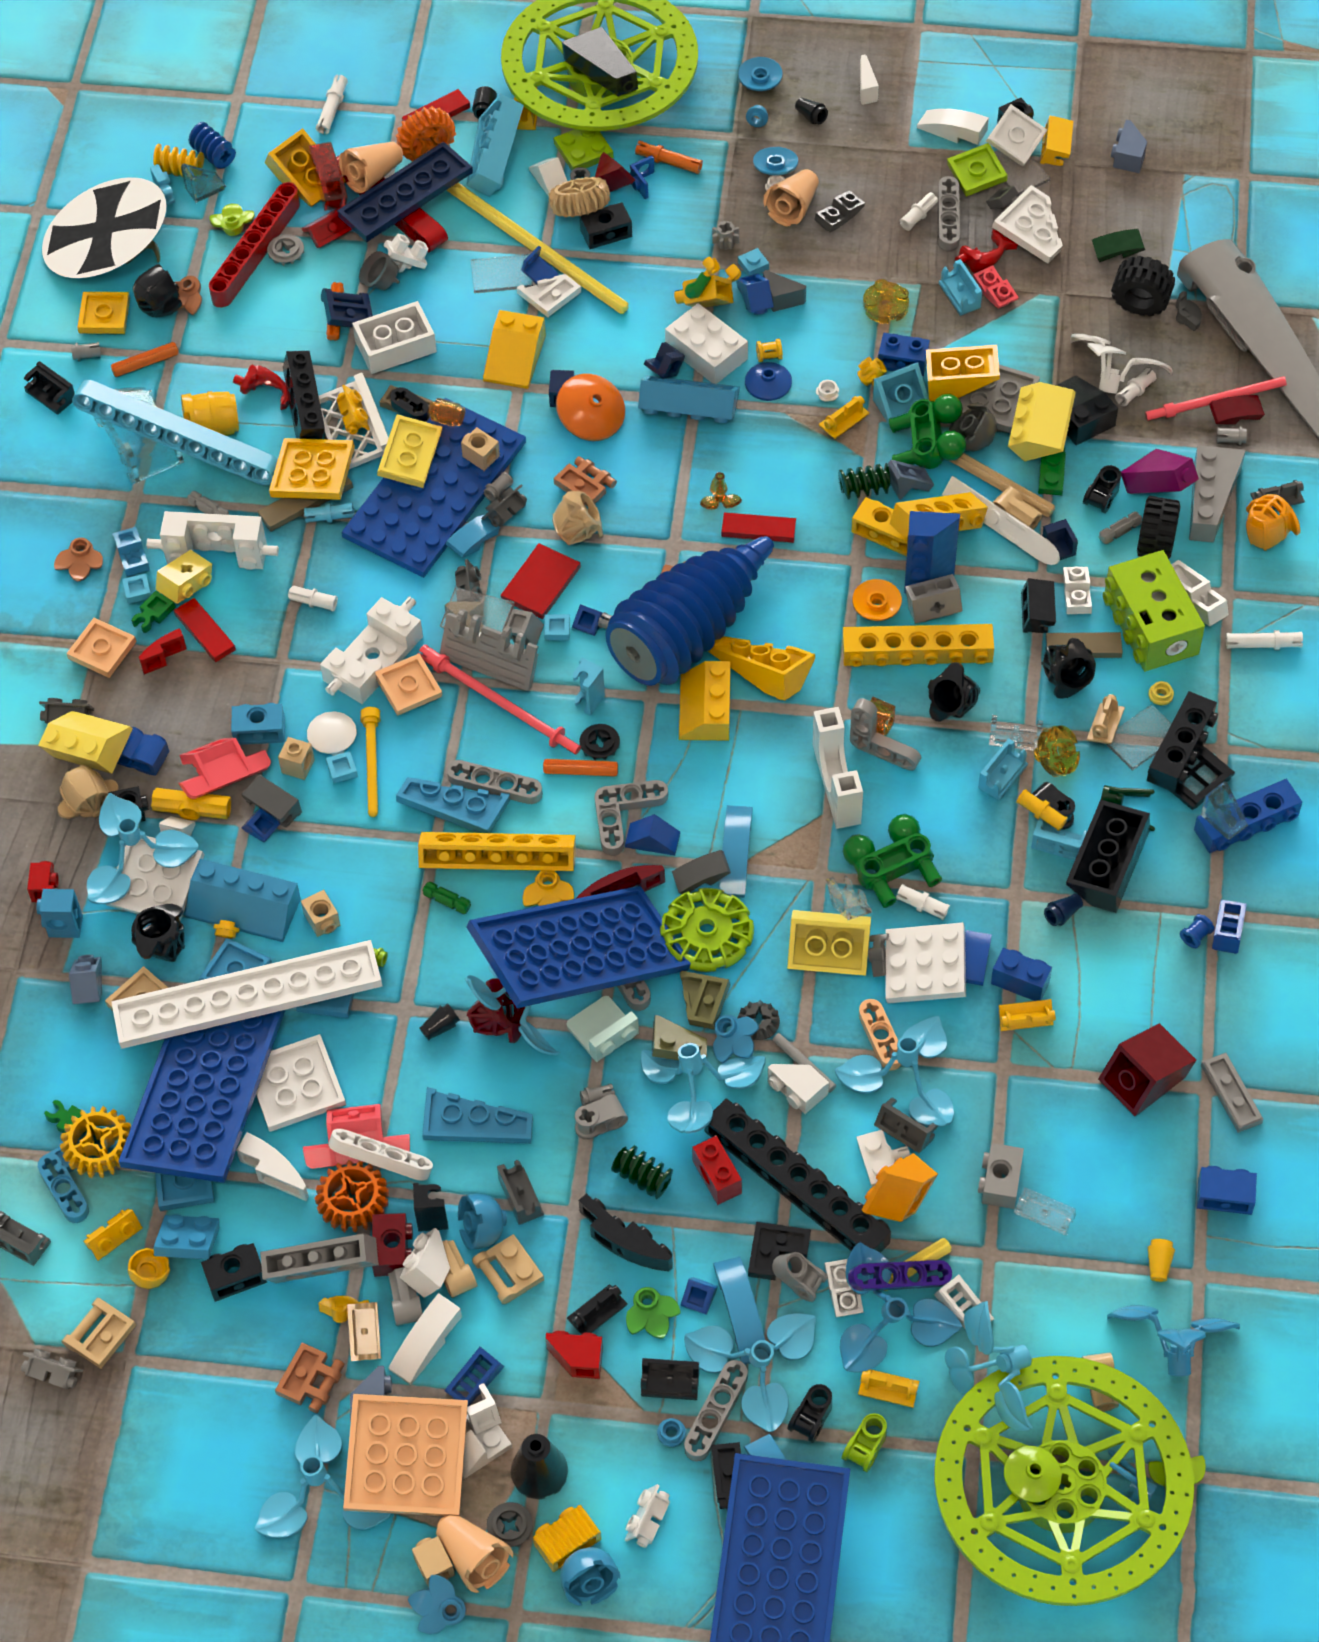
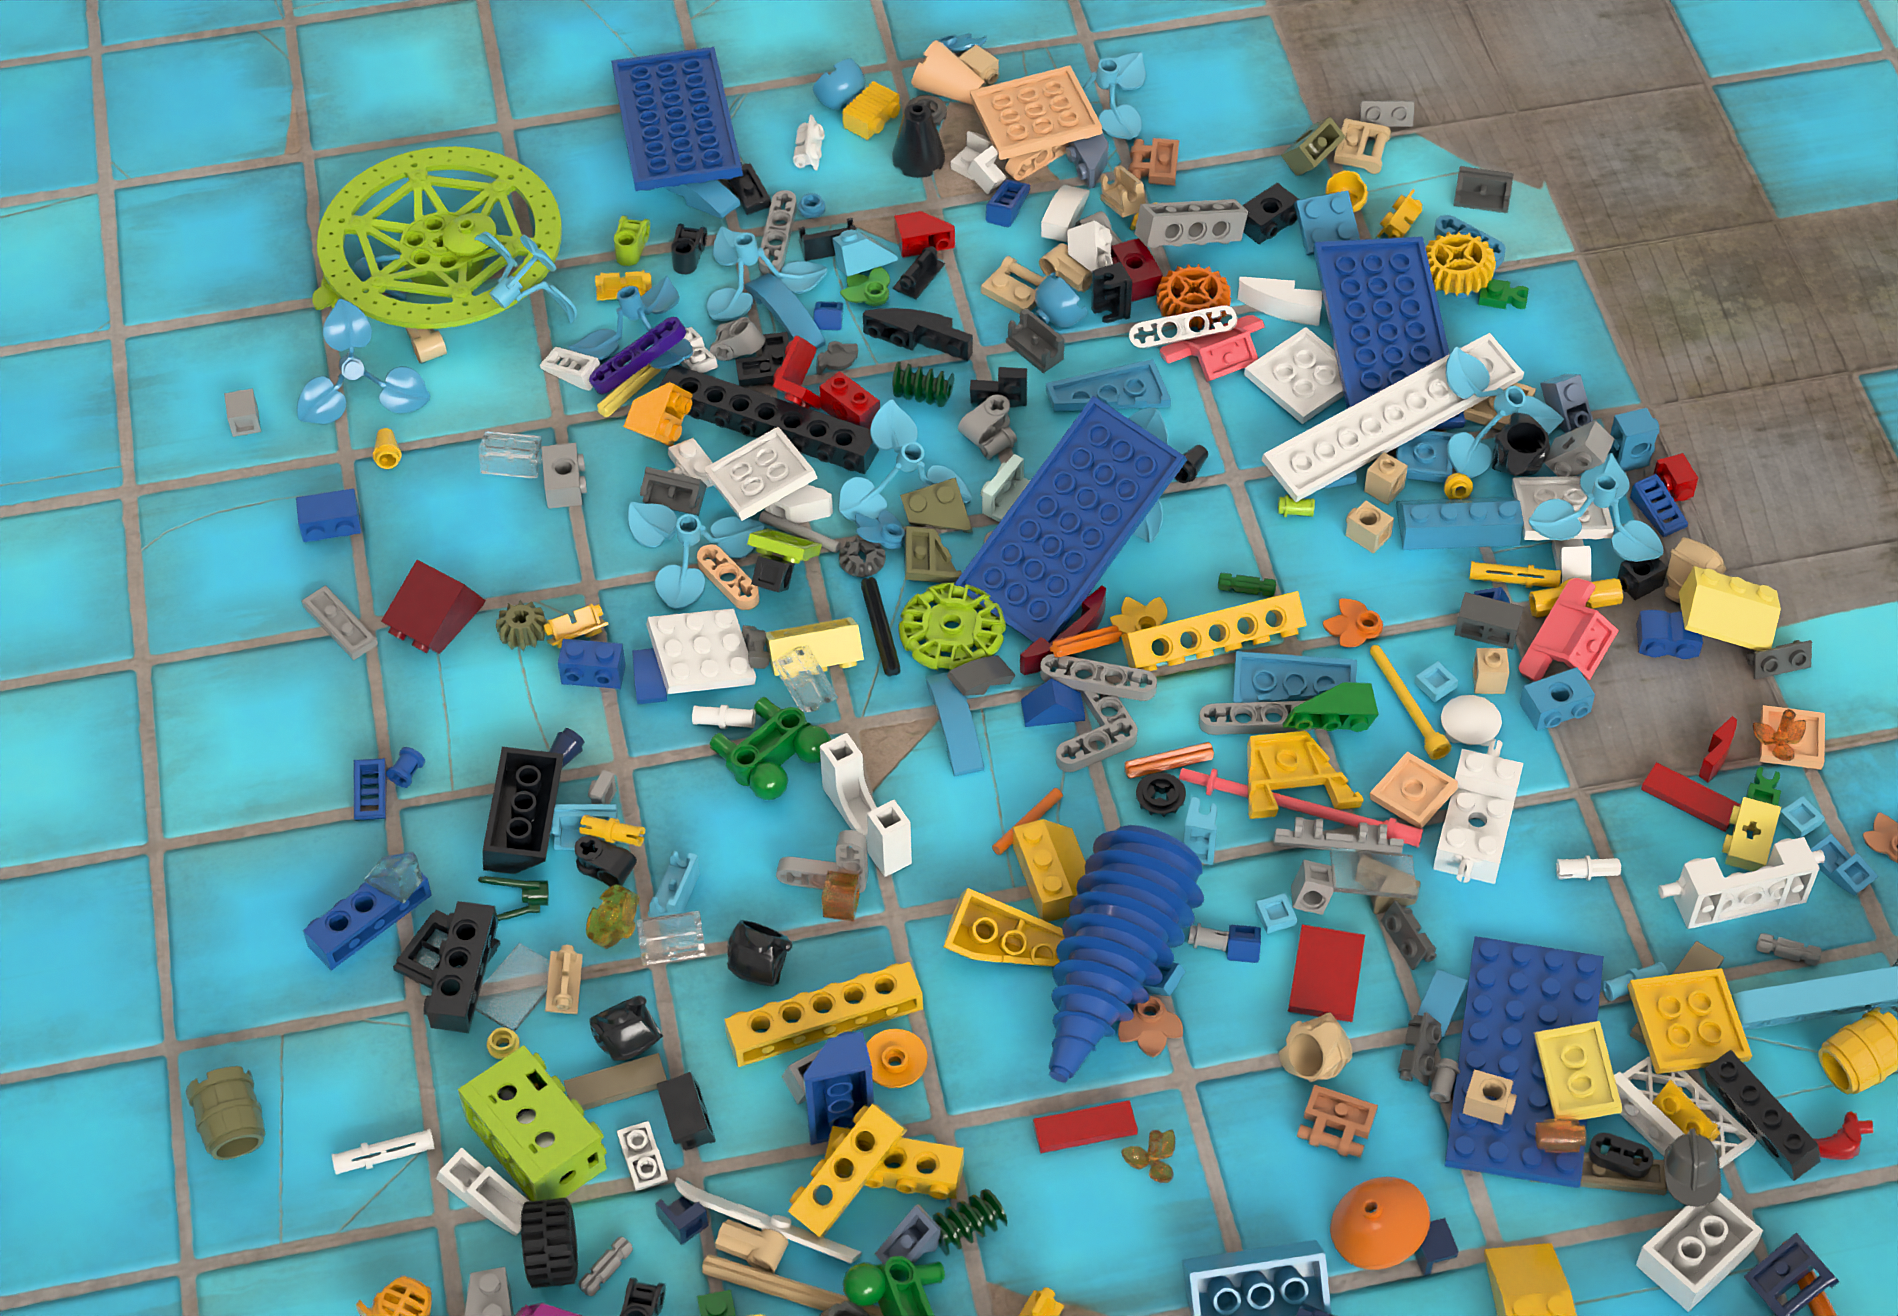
camera: 160 degrees right, 5 degrees down
none -> light grey brick [224,388,261,437]
none -> olive gear [496,600,547,652]
none -> light grey plate [588,770,617,804]
none -> white plate [703,427,817,521]
none -> lime plate [747,528,822,564]
none -> black brick [751,555,795,592]
none -> red bracket [772,335,821,410]
none -> dark grey piece [816,341,858,375]
none -> medium azure slope [832,230,898,277]
none -> black axle [861,577,900,676]
none -> black plate [970,367,1027,408]
none -> orange bar [992,788,1063,855]
none -> light grey beam [1041,654,1157,701]
none -> orange axle [1050,625,1122,658]
none -> yellow wing [1247,731,1364,819]
none -> olive brick [1281,116,1346,176]
none -> green slope [1282,682,1379,732]
none -> orange plate [1323,599,1383,647]
none -> tan brick [1364,452,1408,505]
none -> medium azure plant [1445,347,1564,478]
none -> yellow pin [1469,561,1561,588]
none -> light grey brick [1544,420,1614,477]
none -> blue slope [1630,474,1688,537]
none -> dark grey piece [1664,1129,1721,1207]
none -> clear orange plant [1753,709,1806,761]

